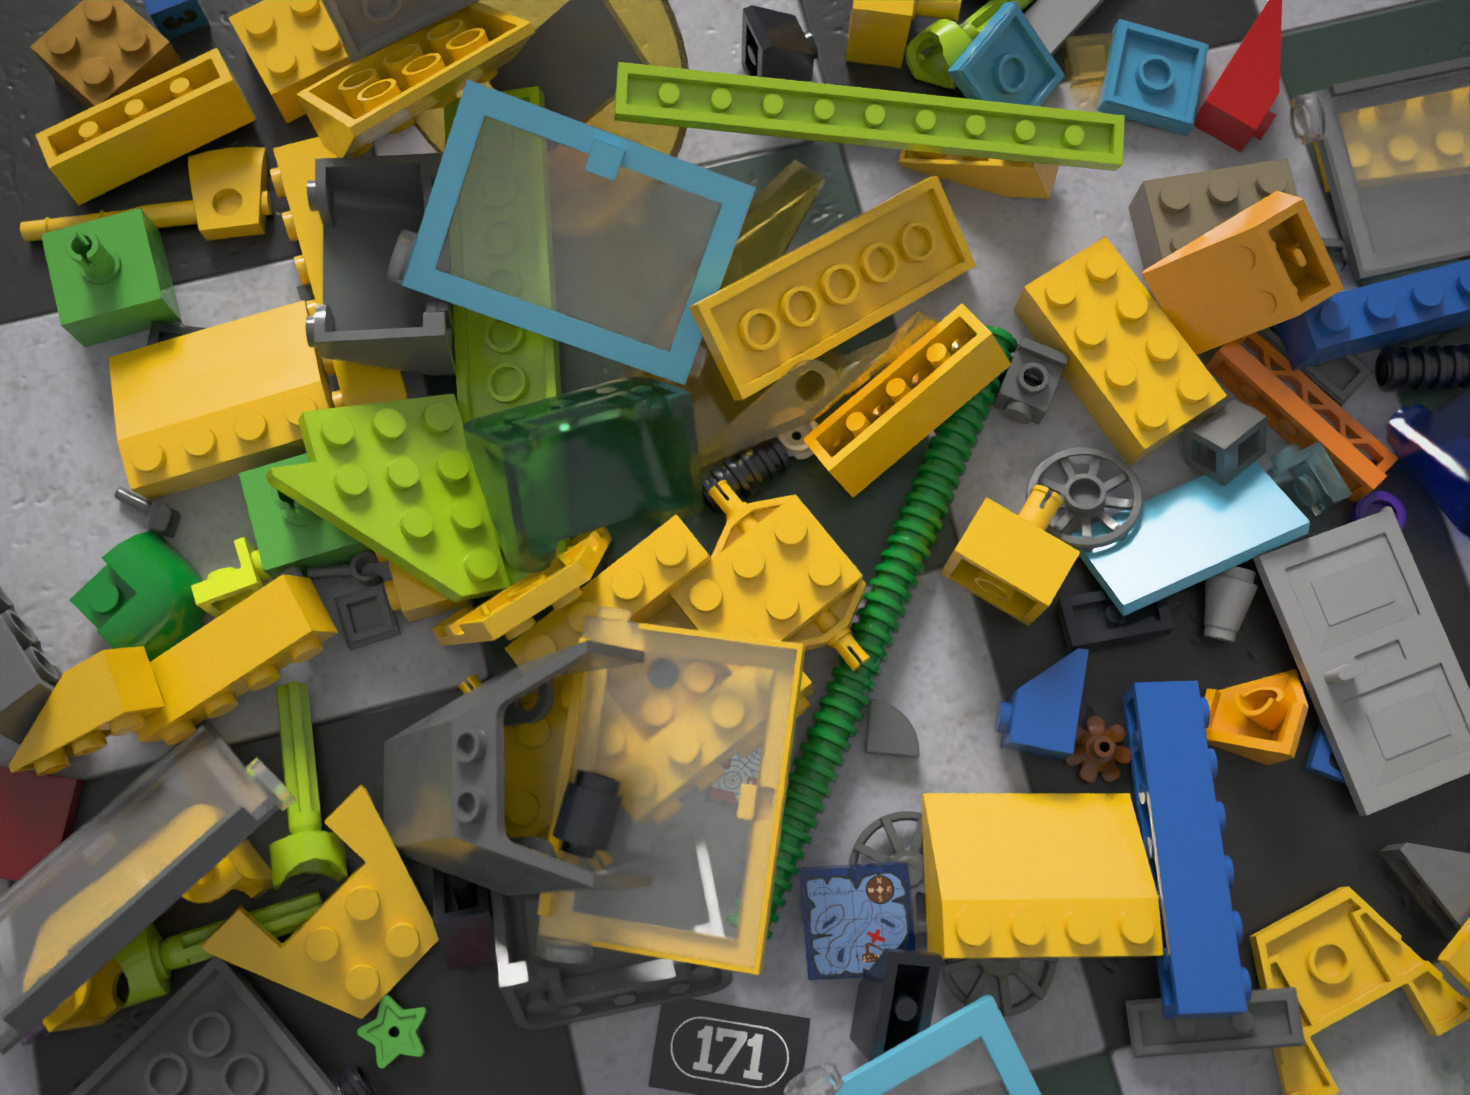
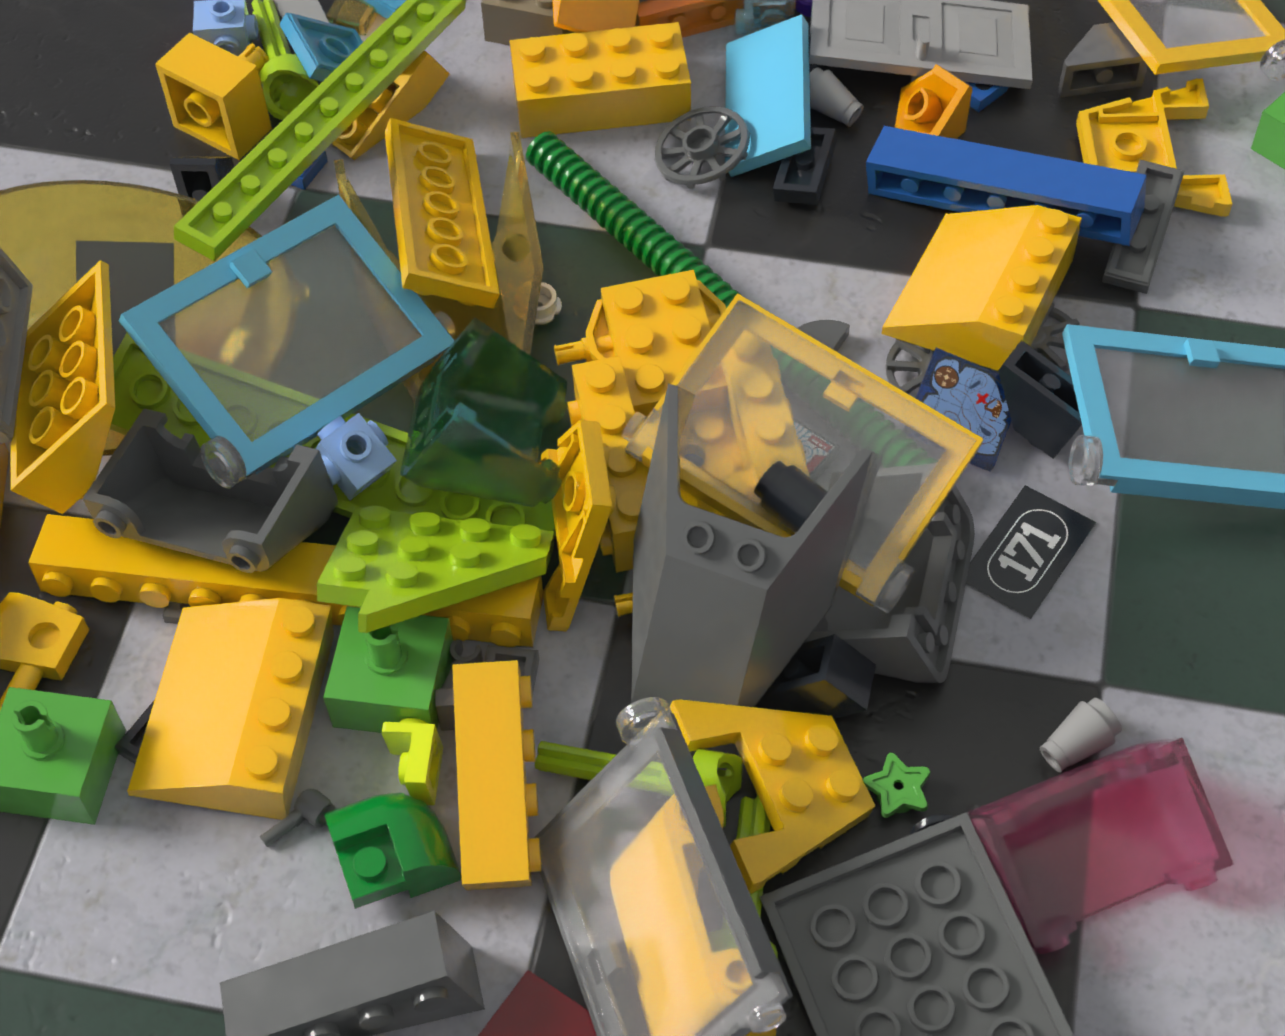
camera: 60 degrees left, 20 degrees down
yellow slope [8,646,165,776] -> none
black piece [695,431,791,516] -> none
yellow brick [803,303,1011,498] -> none
yellow brick [940,485,1080,626] -> none
dark grey brick [992,337,1070,425] -> none
blue slope [995,648,1089,760] -> none
reddish brown plant [1063,716,1131,783] -> none
dark grey brick [1184,398,1267,486] -> none
none -> light blue brick [315,413,397,500]

